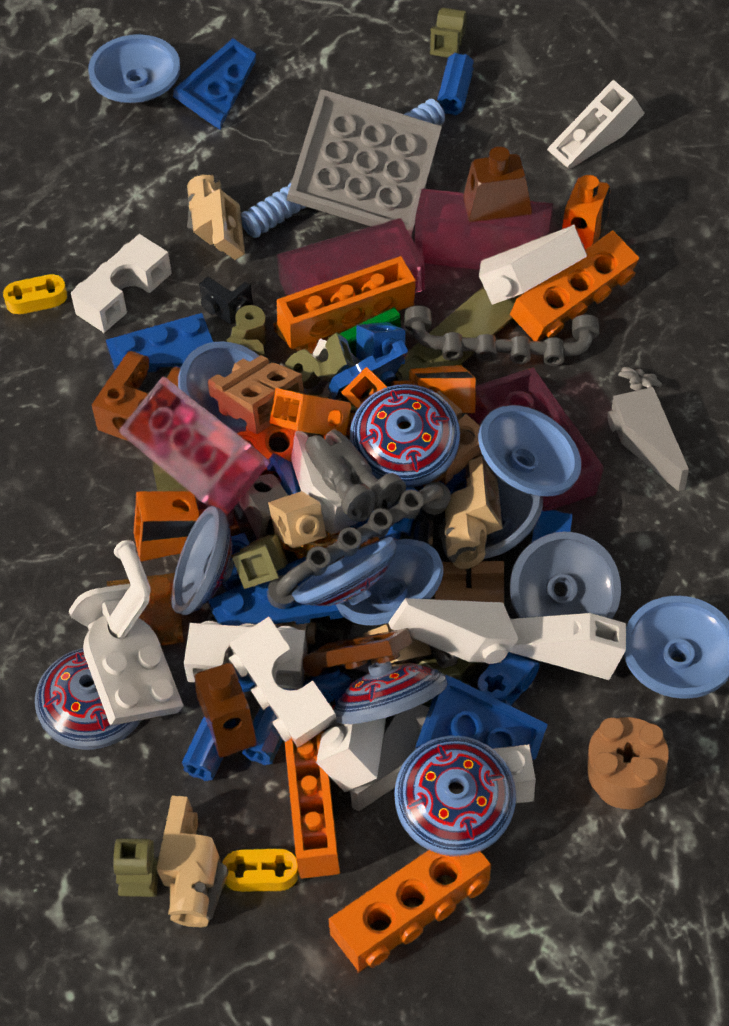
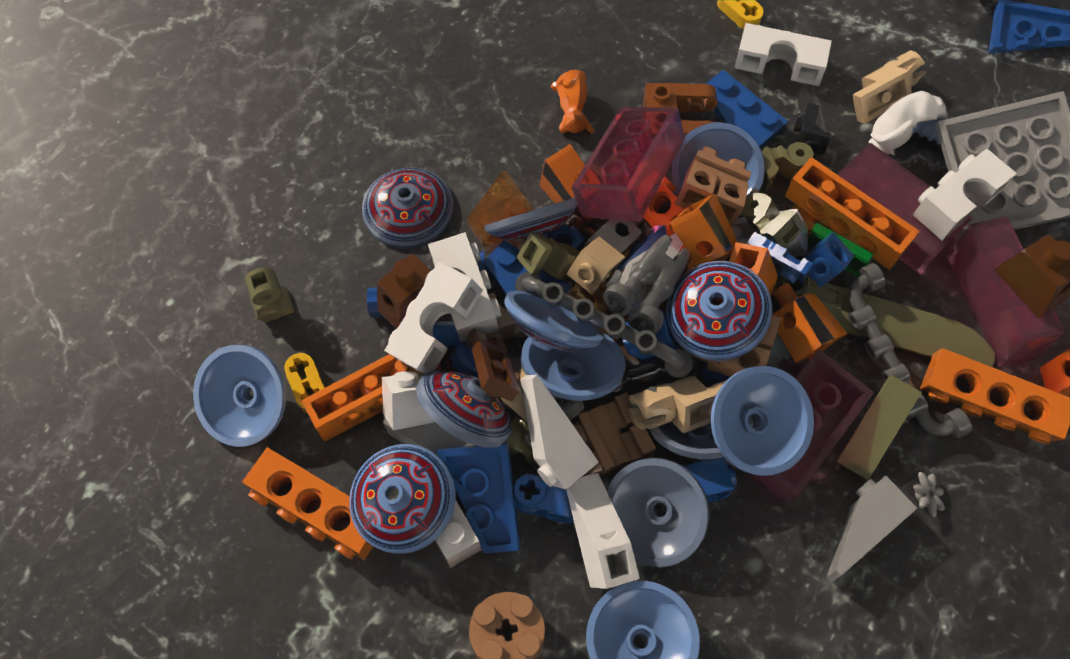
camera: 65 degrees right, 10 degrees up
white plate [69,540,184,726] -> none
tan plate [157,796,228,927] -> none
white slope [479,225,587,305] -> none
none -> medium blue dish [193,345,286,447]
none -> orange animal [551,69,595,134]
none -> olive tile [836,374,922,481]
none -> white animal [868,91,948,158]
none -> white arch [913,148,1017,240]

